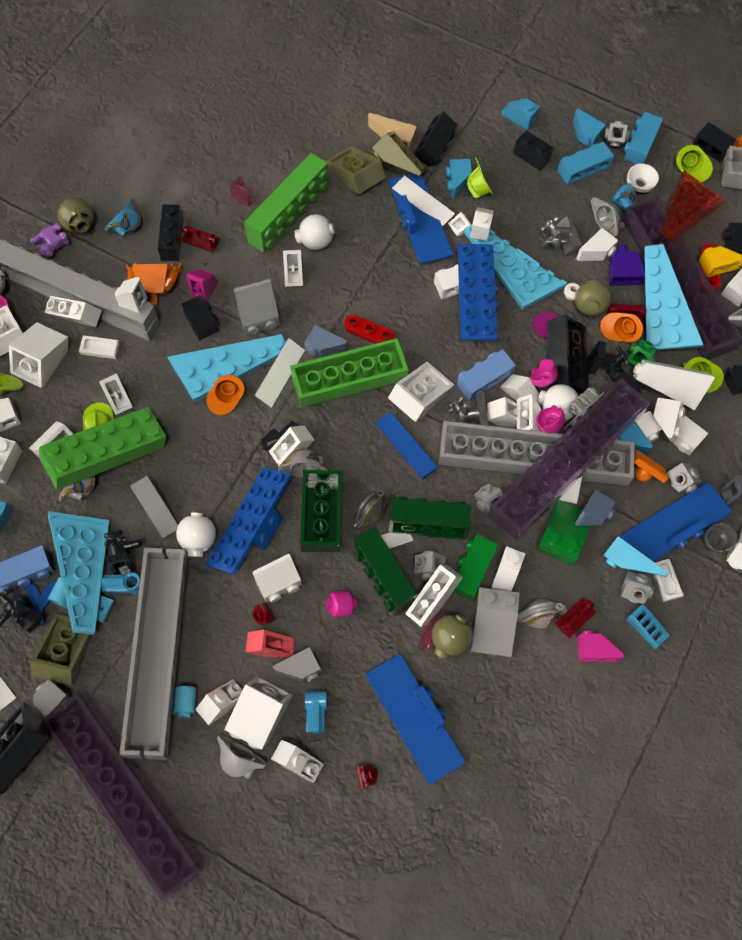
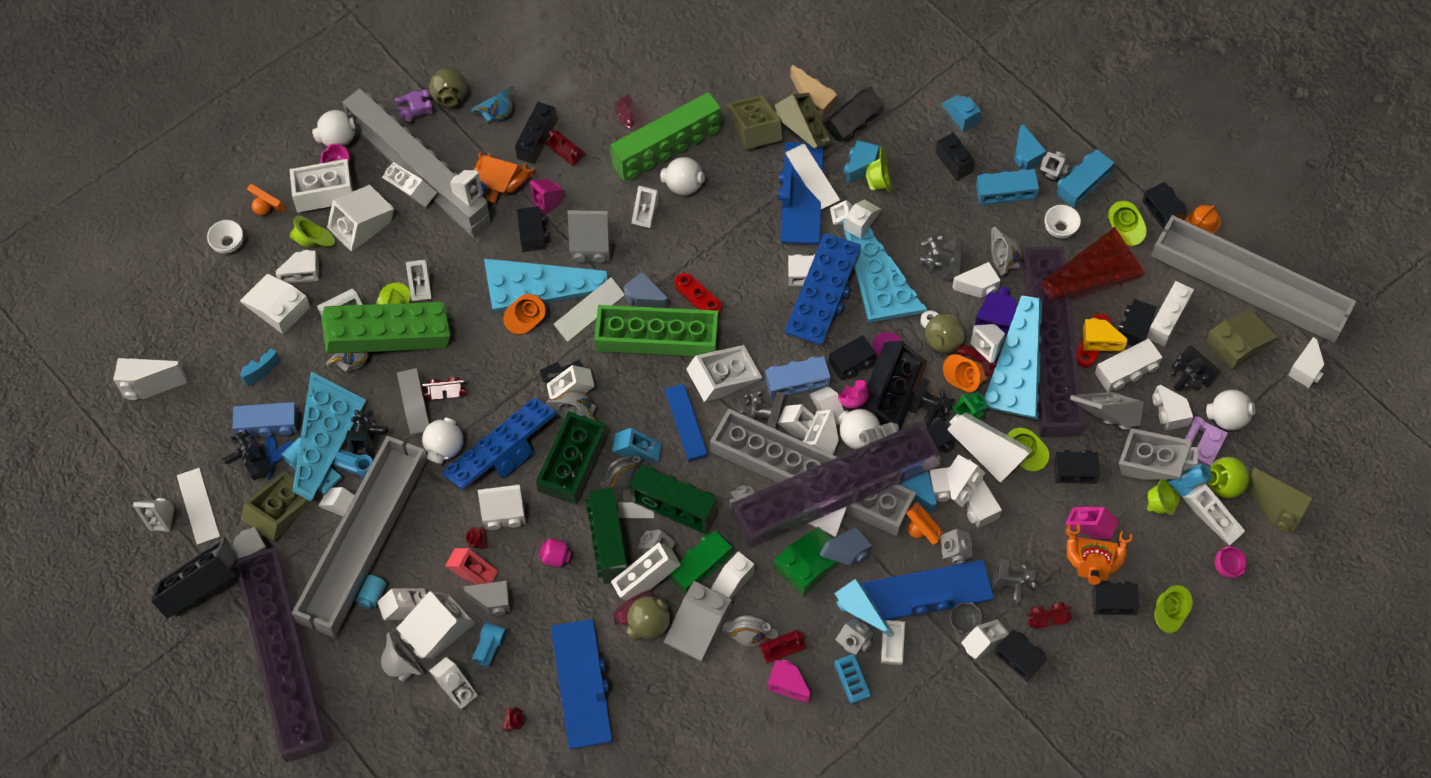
camera: 25 degrees right, 5 degrees down
white tile [79,335,120,359] -> none
dark pink hair [536,405,565,433] -> none
dark azure hat [610,183,637,212] -> none
none -> white slope [319,487,355,516]
none -> hinge [423,377,466,400]
none -> dark azure slope [612,428,661,462]
none -> black brick [828,335,876,381]
none -> white slope [970,324,1005,363]

